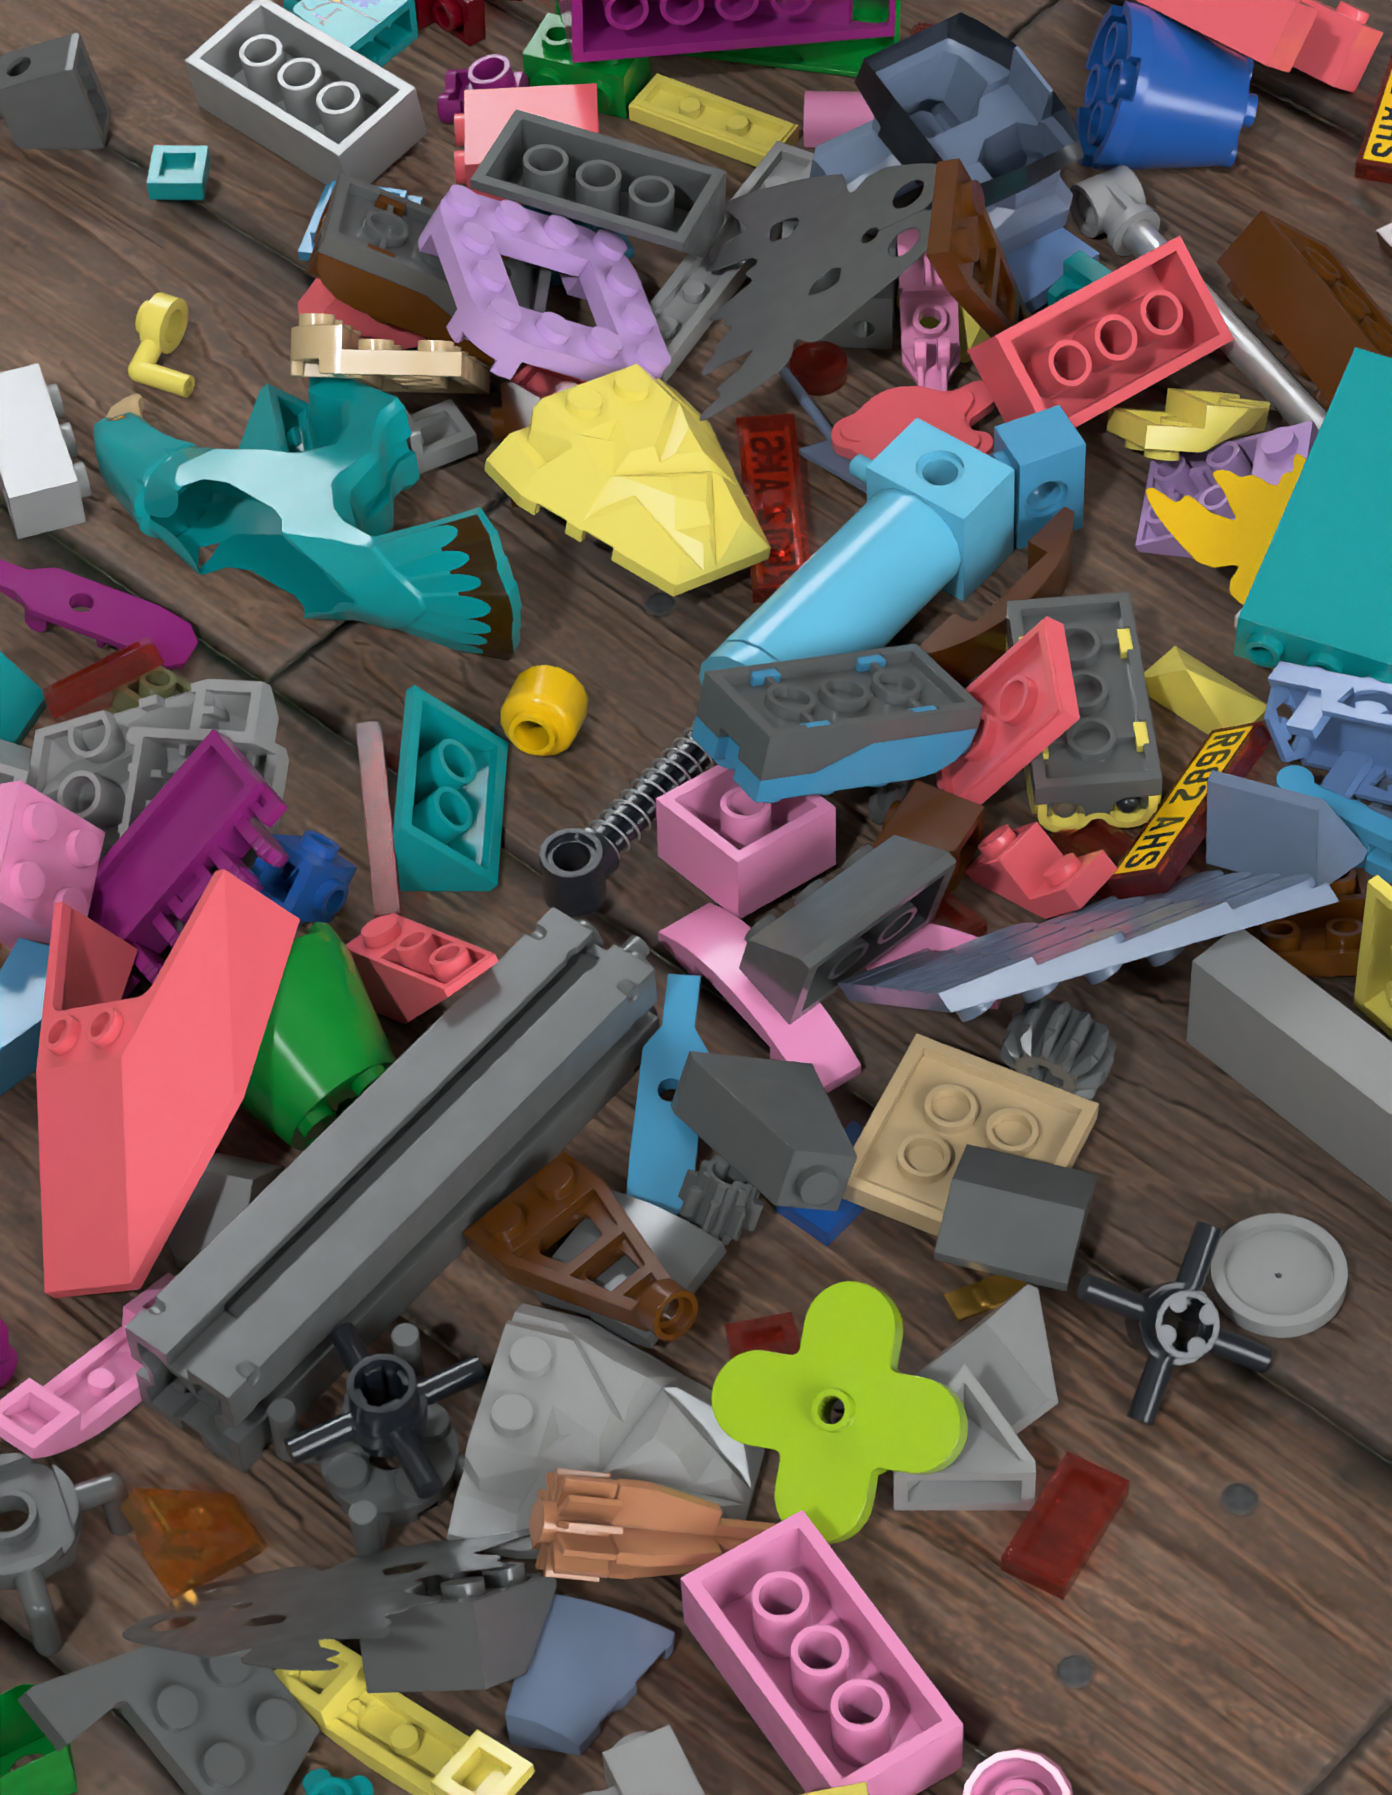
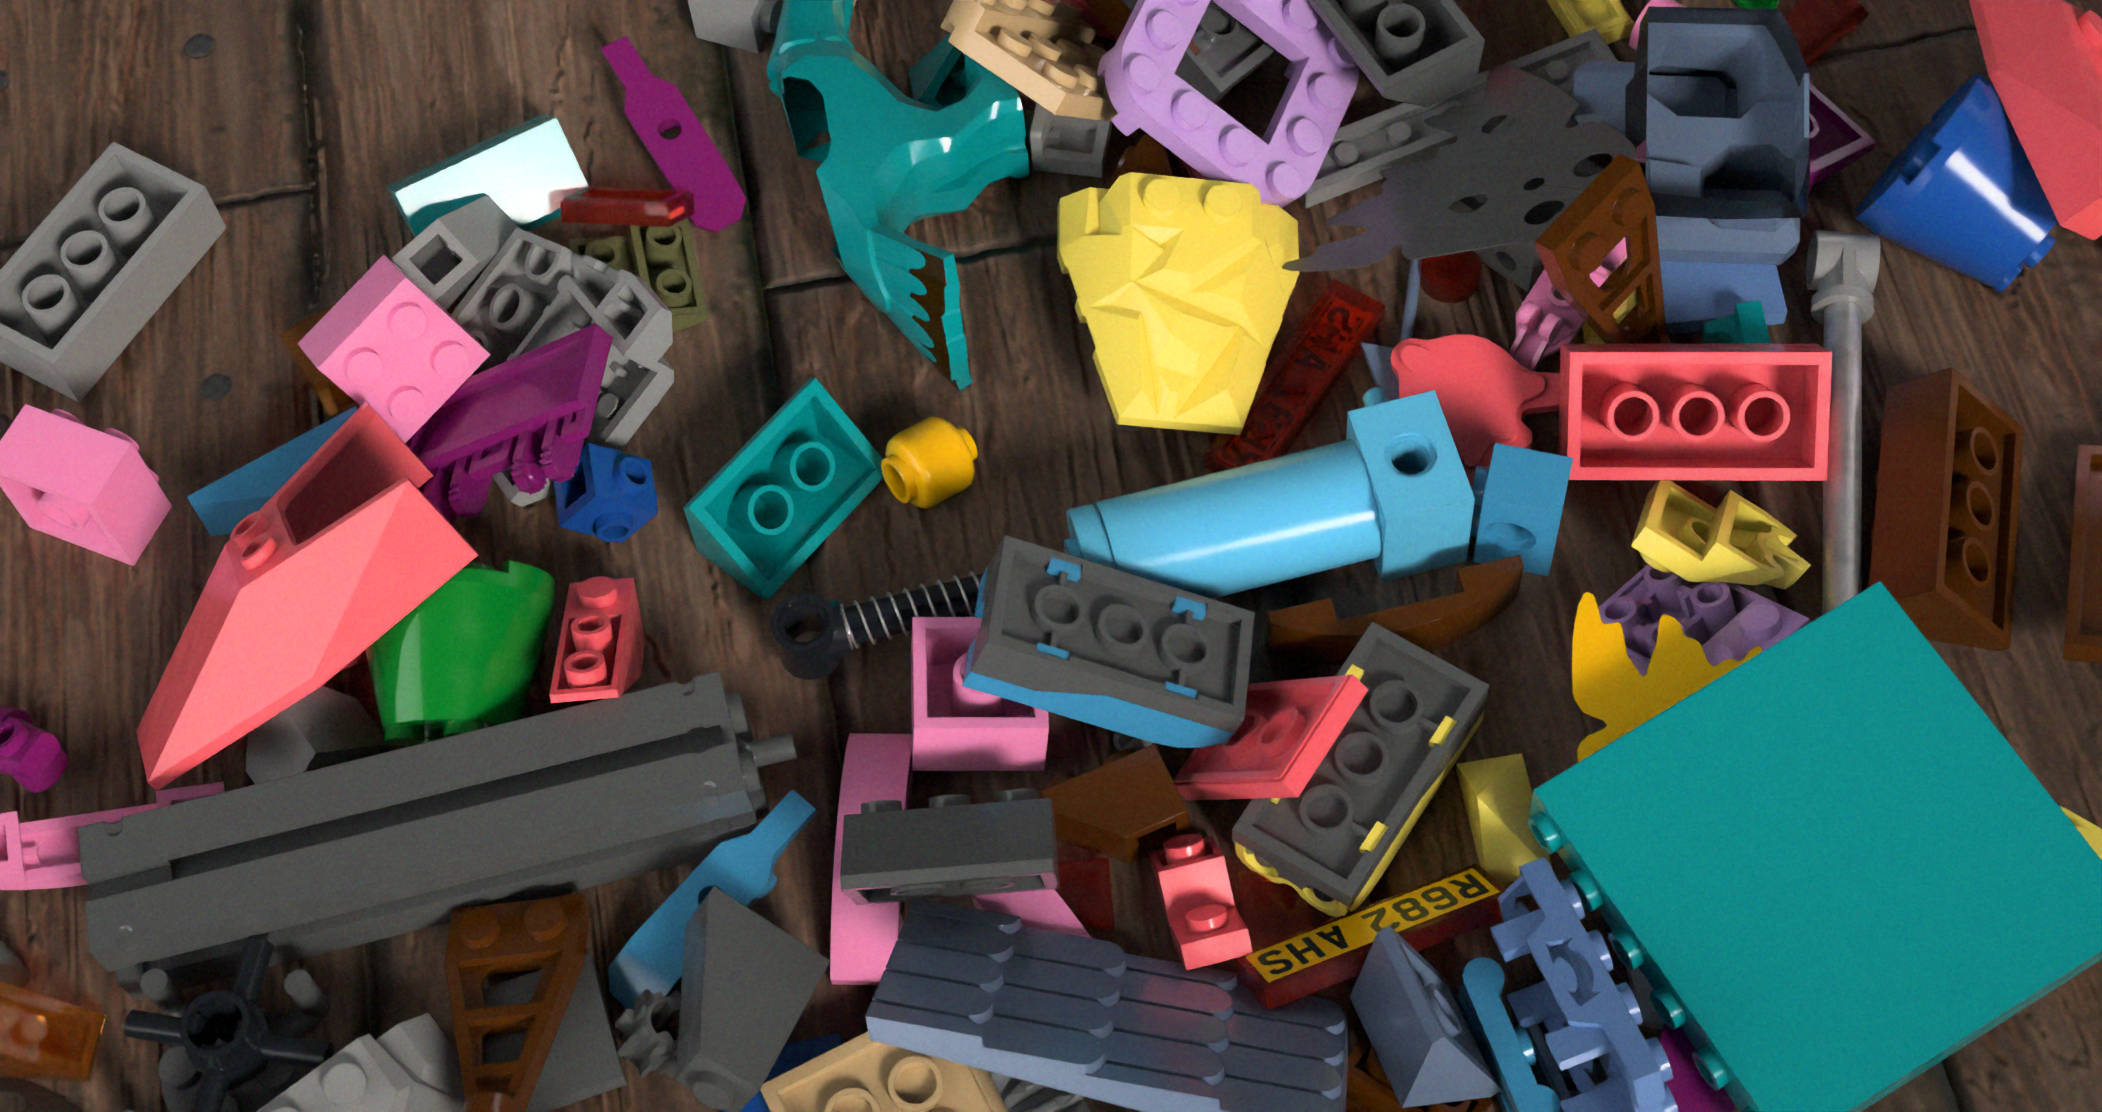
camera: 40 degrees right, 10 degrees up
clear red tile [356,721,402,918] -> none

